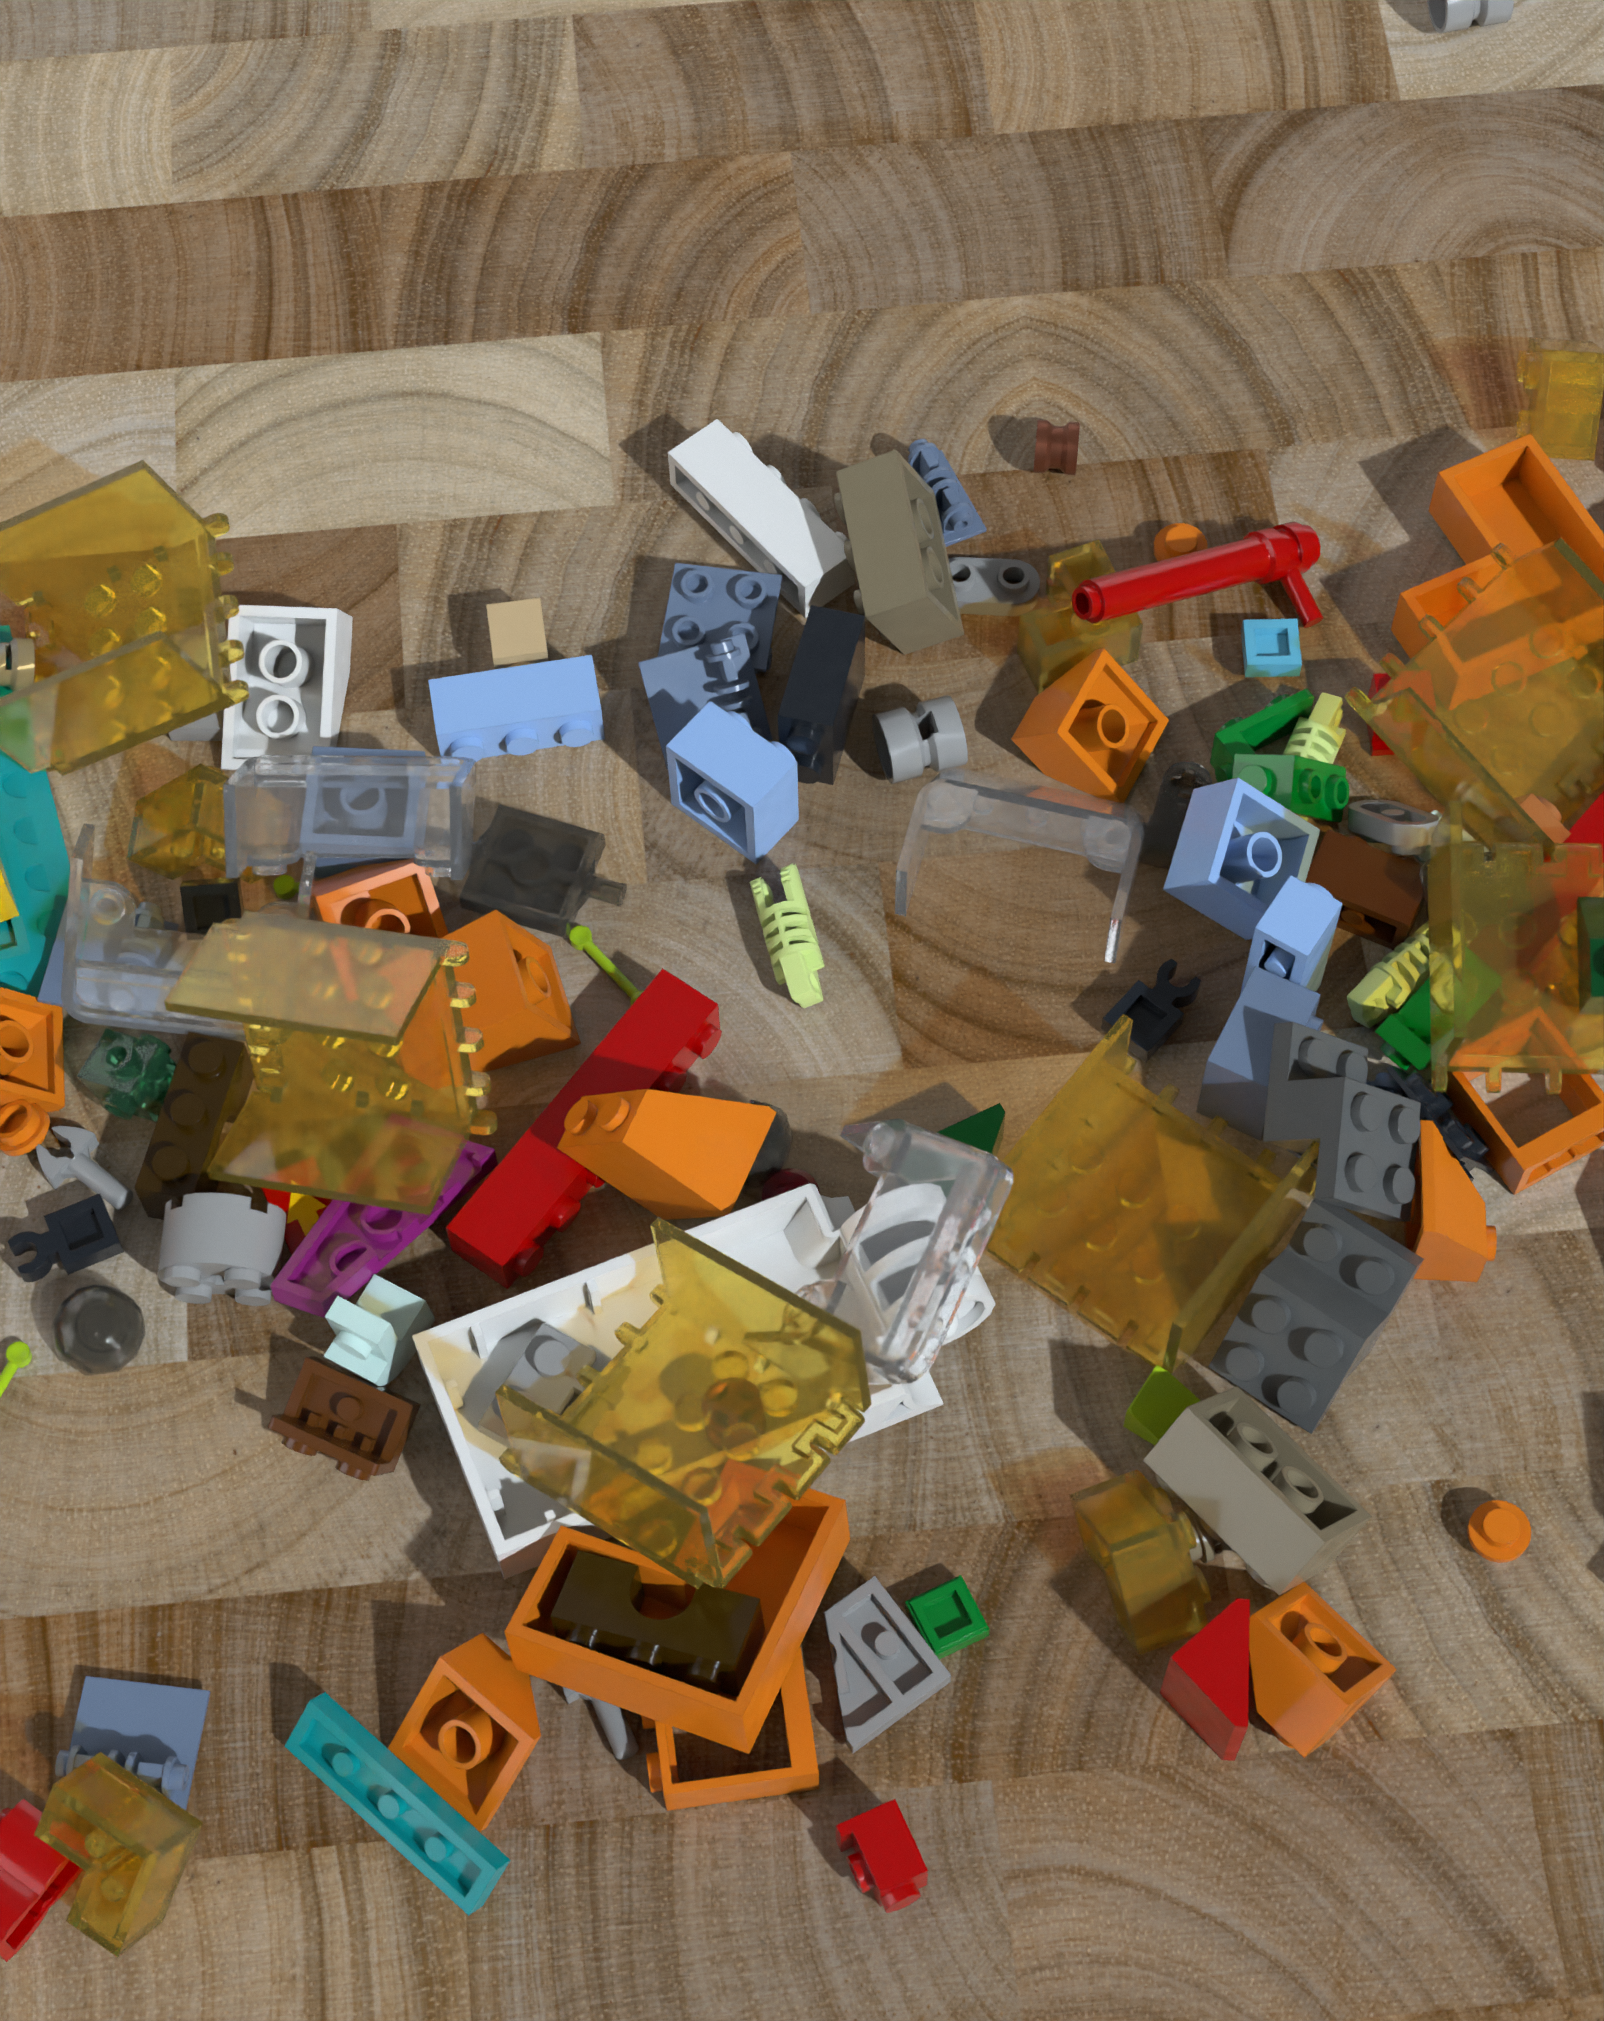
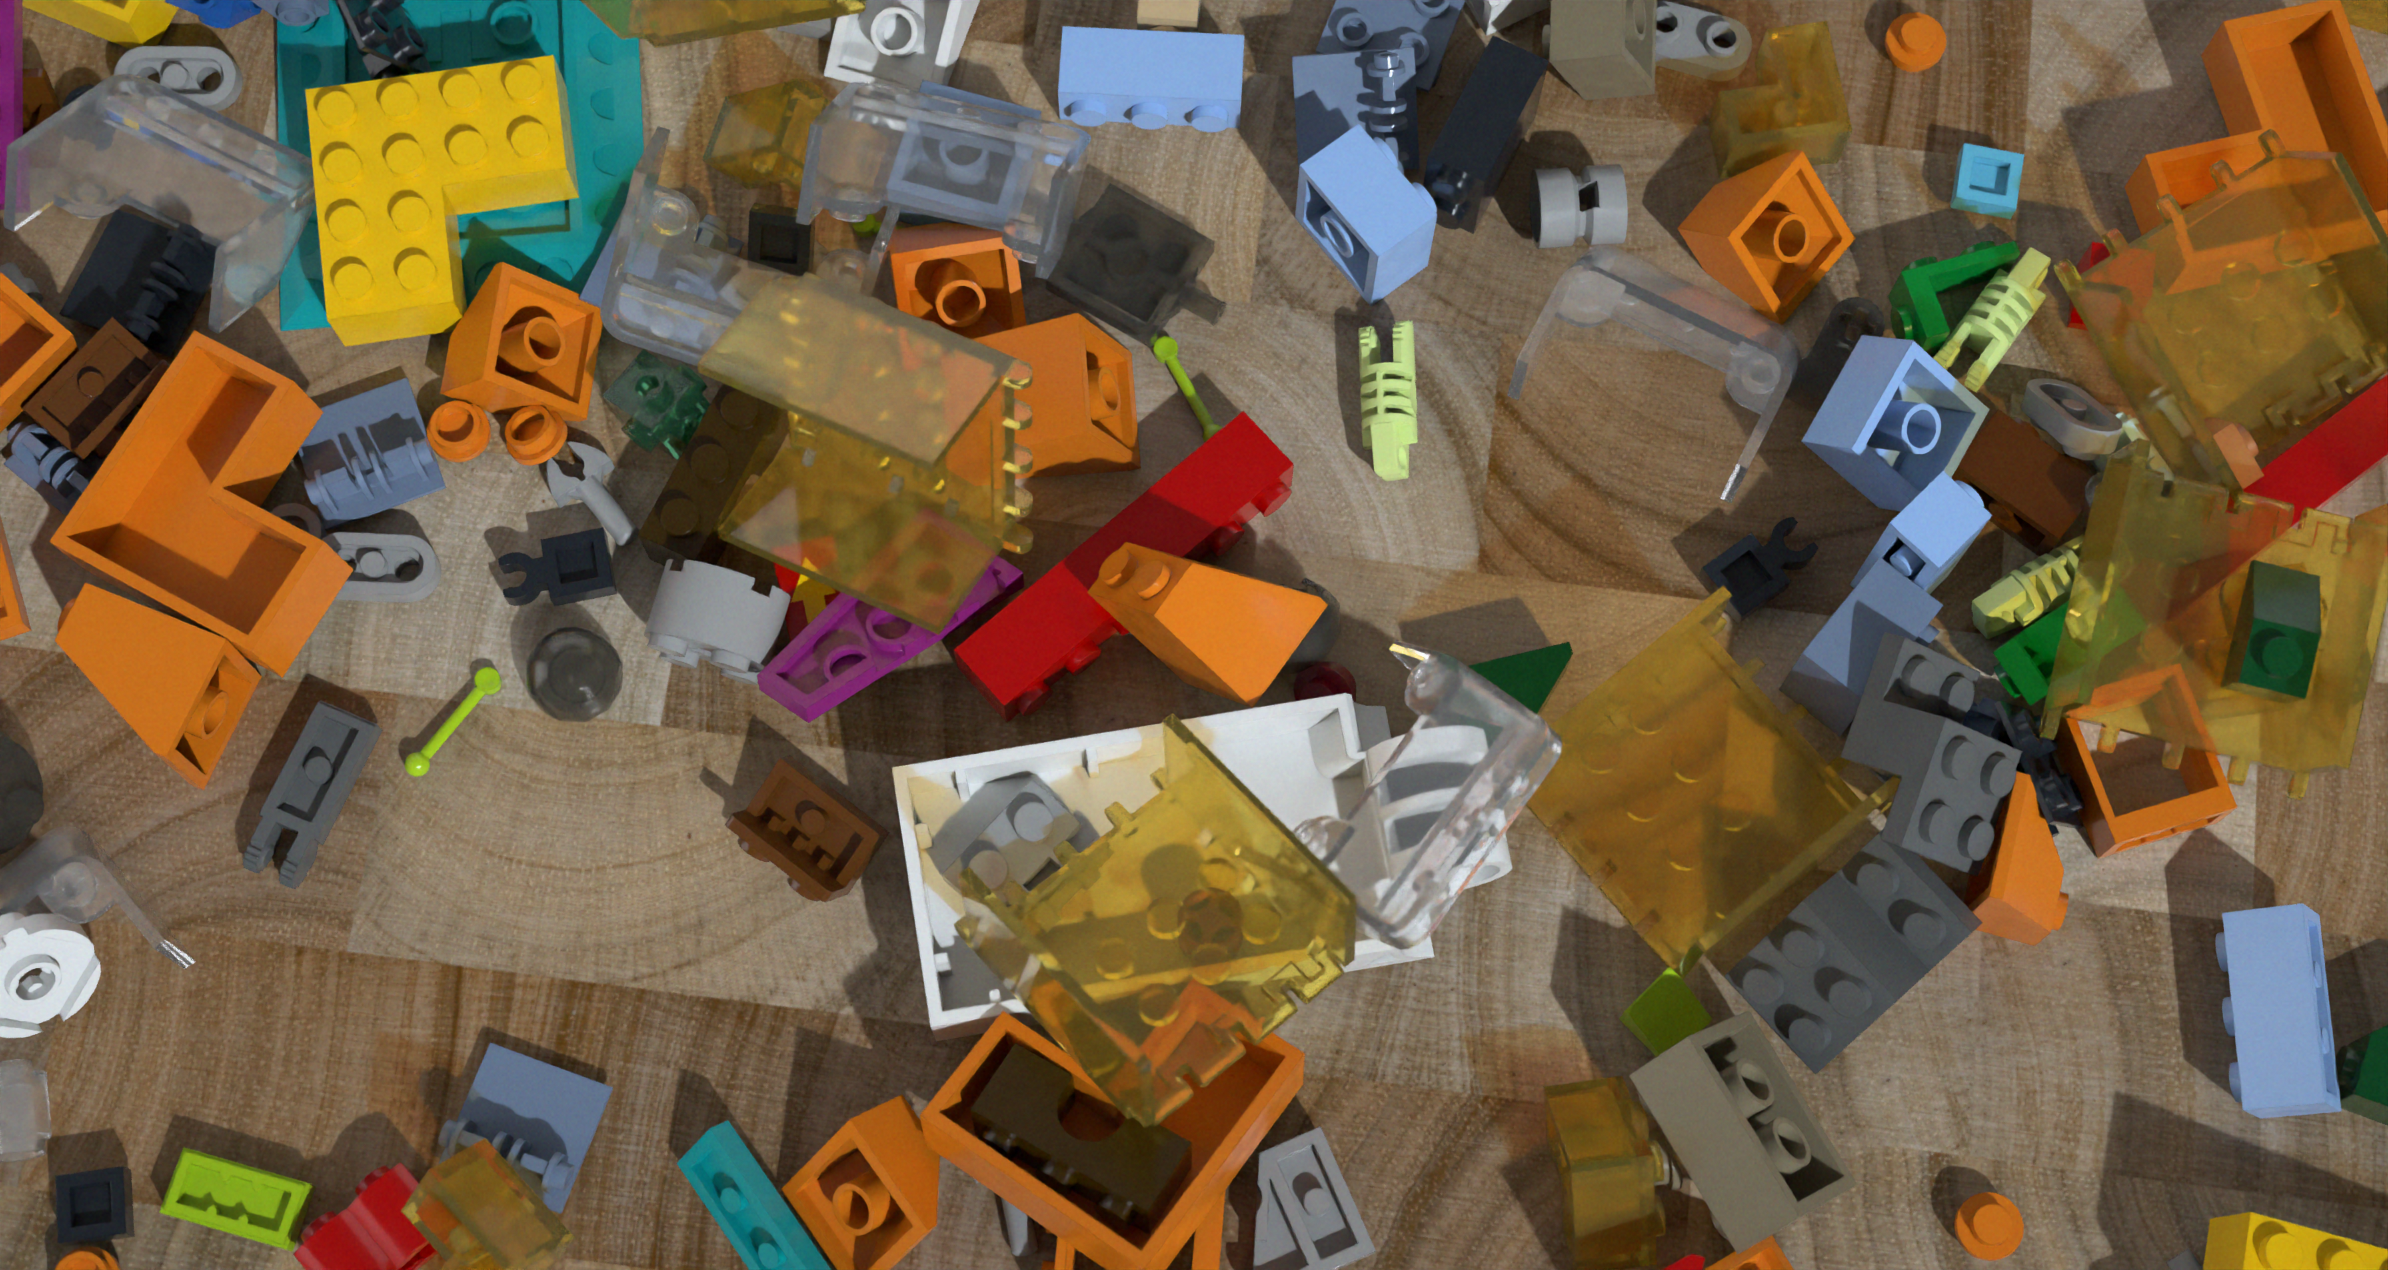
camera: 10 degrees right, 10 degrees up
light aqua brick [324,1274,435,1386] -> none
green tile [905,1575,990,1660] -> none
red cylinder [1071,521,1323,628] -> none
green bracket [1232,754,1349,822] -> none

